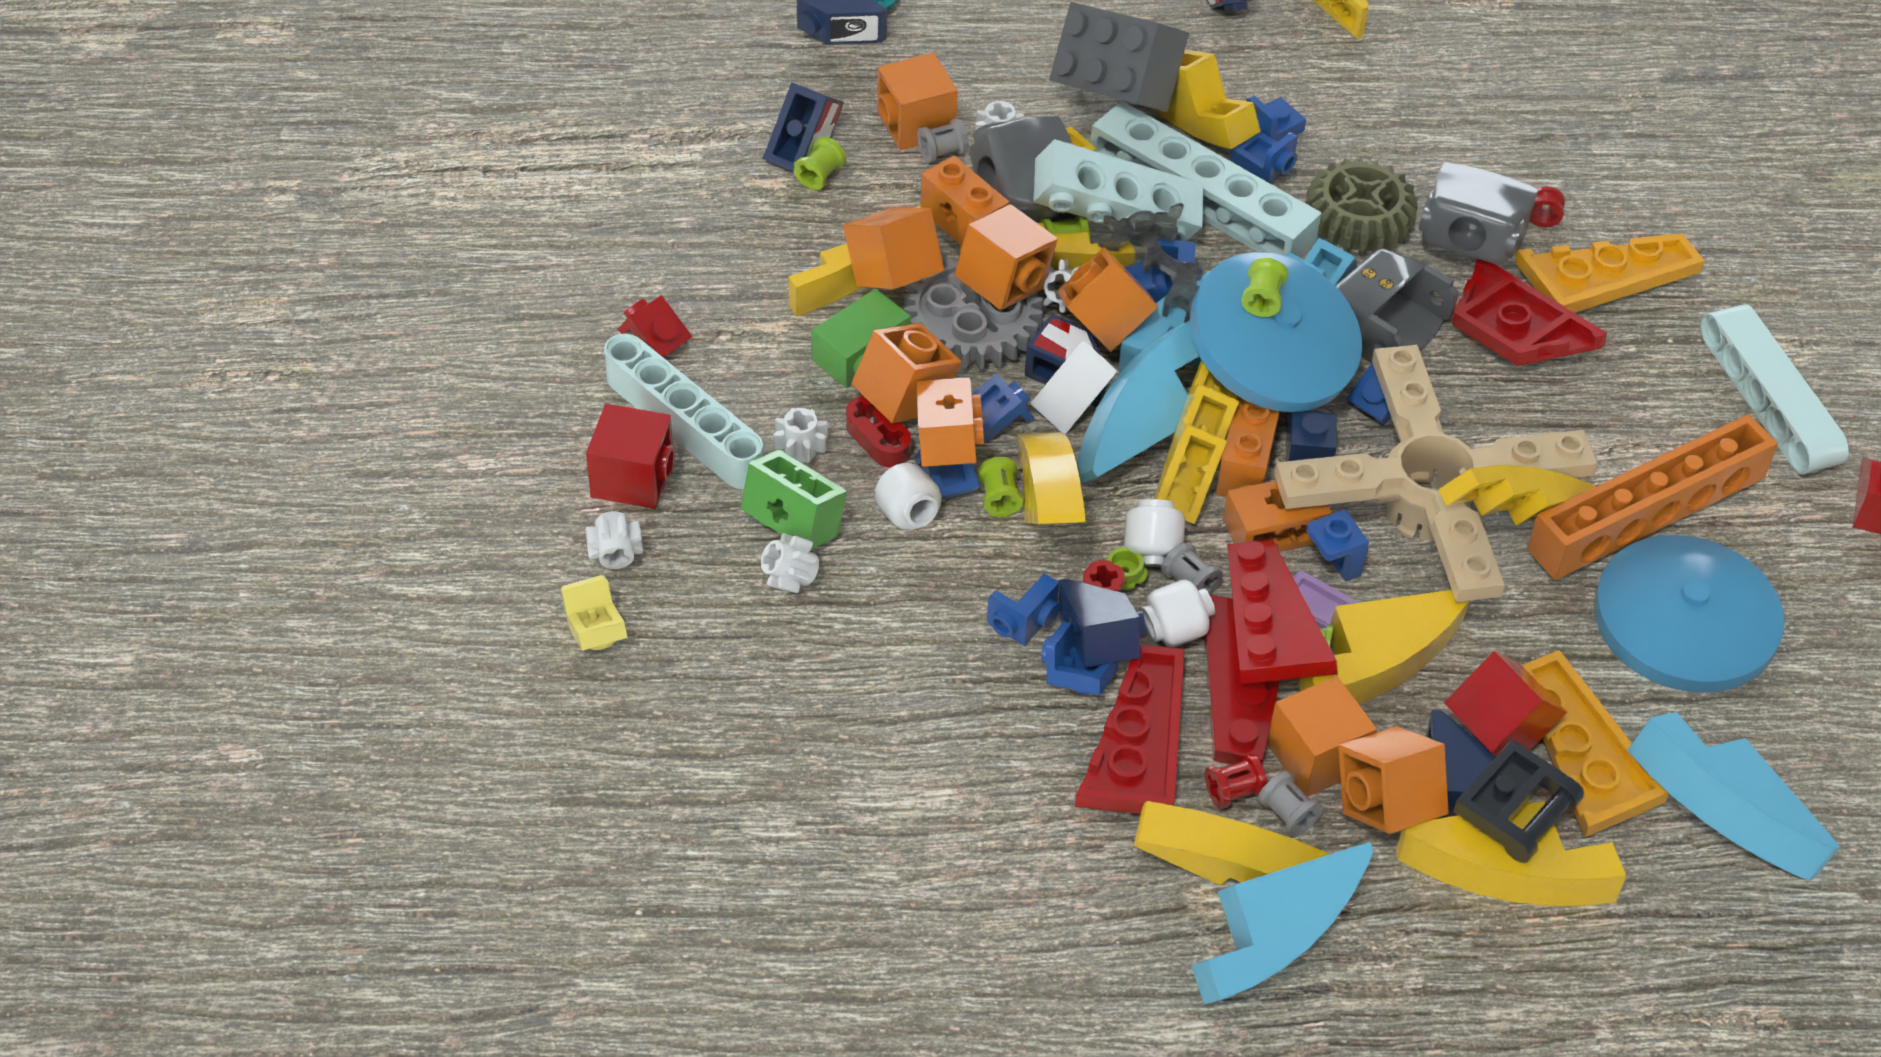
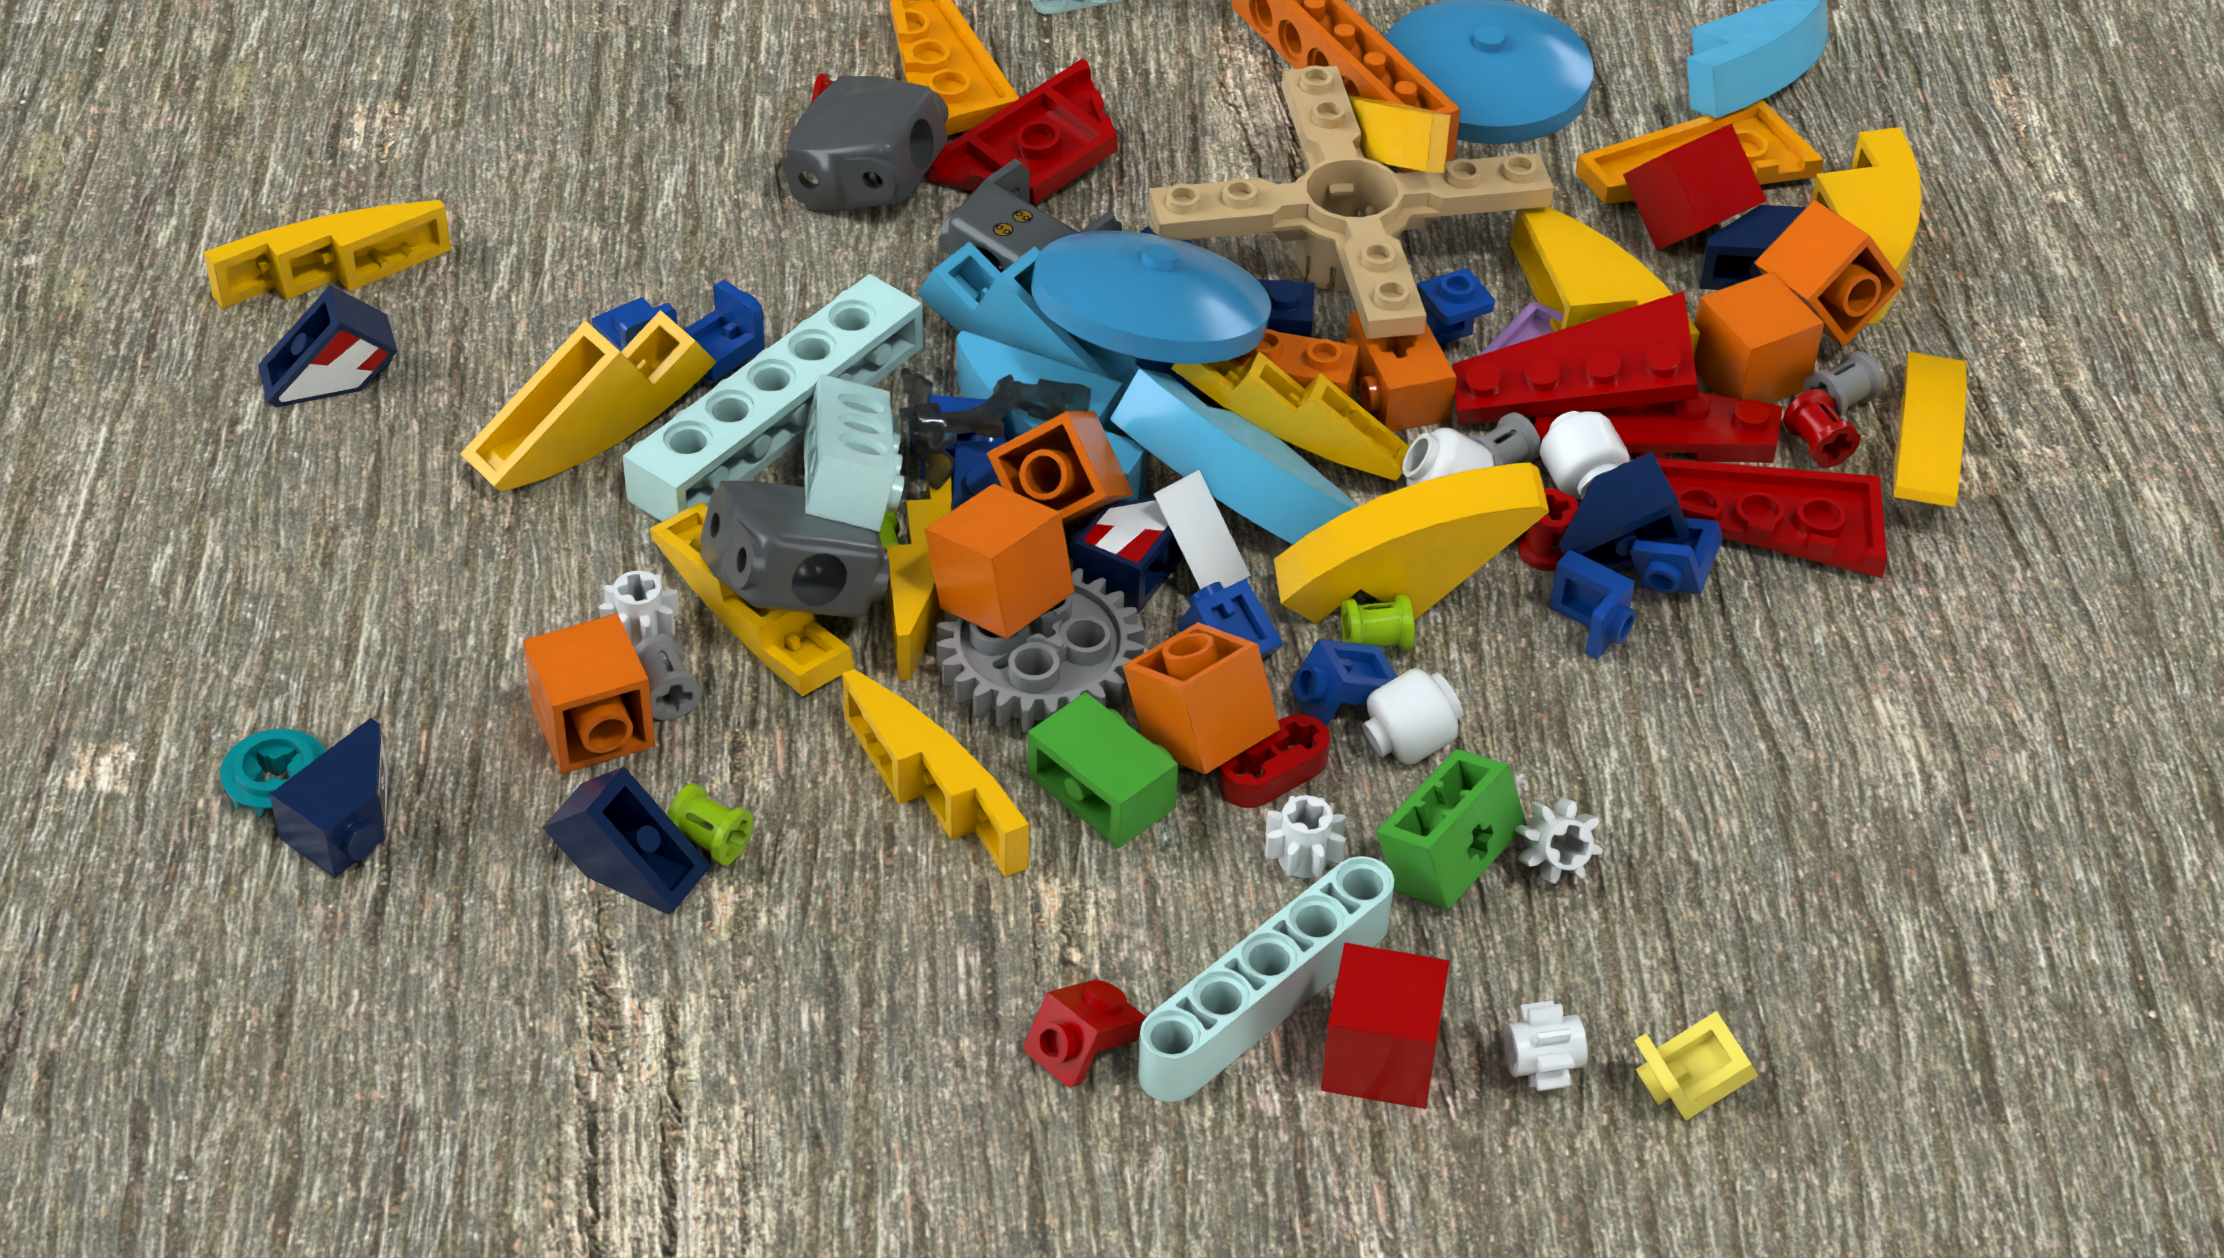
camera: 90 degrees left, 5 degrees down
orange head [843,207,944,289] -> none
orange brick [916,377,984,467] -> none
orange brick [920,155,1009,246] -> none
dark grey brick [1049,1,1189,112] -> none
medium azure slope [1191,842,1374,1005] -> none
lime bush [1241,257,1289,317] -> none
olive gear [1305,158,1418,256] -> none
black plate [1453,739,1585,863] -> none

